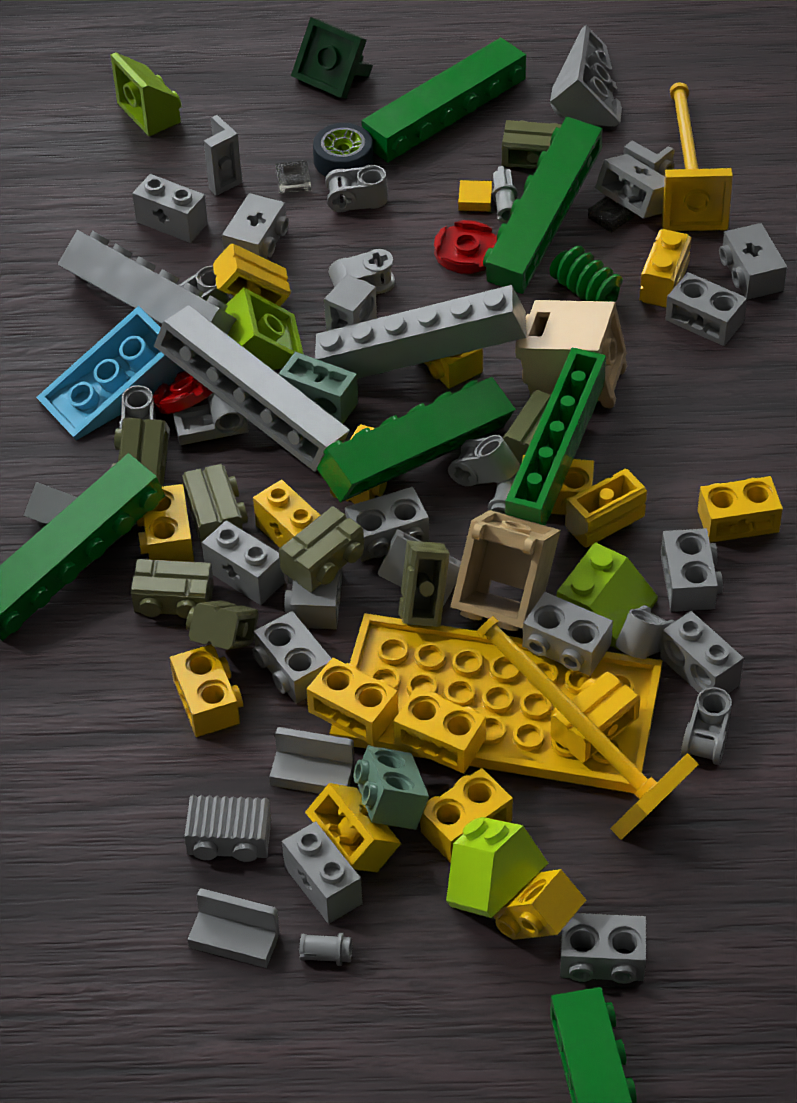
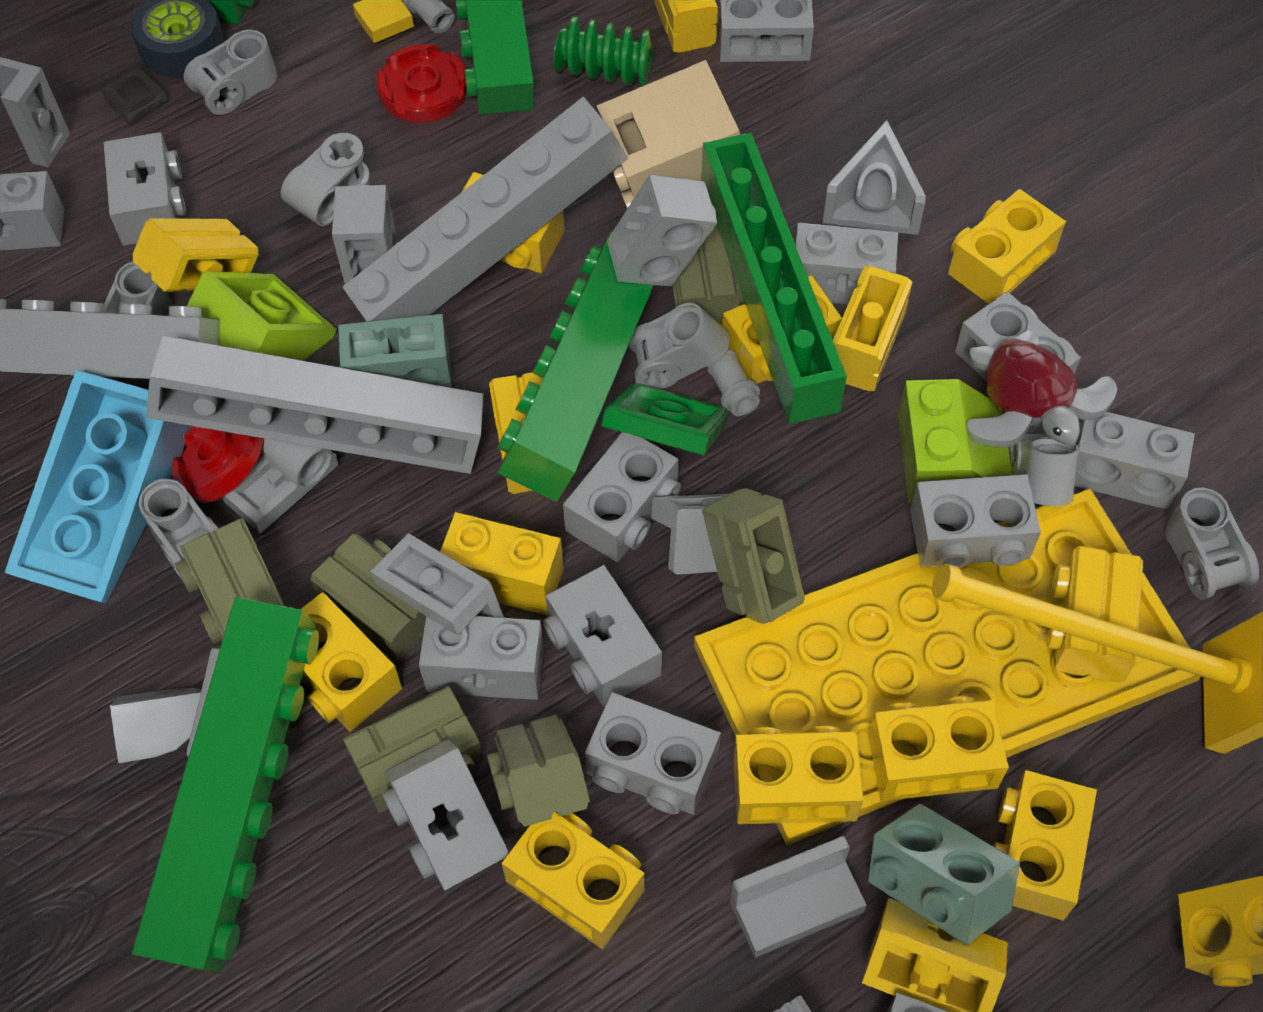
camera: 35 degrees left, 10 degrees up
olive brick [279,506,364,593] -> none
lime slope [446,817,549,918] -> none
tan container [450,510,561,631] -> none
none -> light grey panel [370,533,504,635]
none -> light grey brick [382,739,509,890]
none -> green plate [601,382,730,455]
none -> light grey brick [607,175,717,286]
none -> light grey brick [795,223,898,304]
none -> light grey slope [823,120,926,235]
none -> animal [967,330,1118,447]

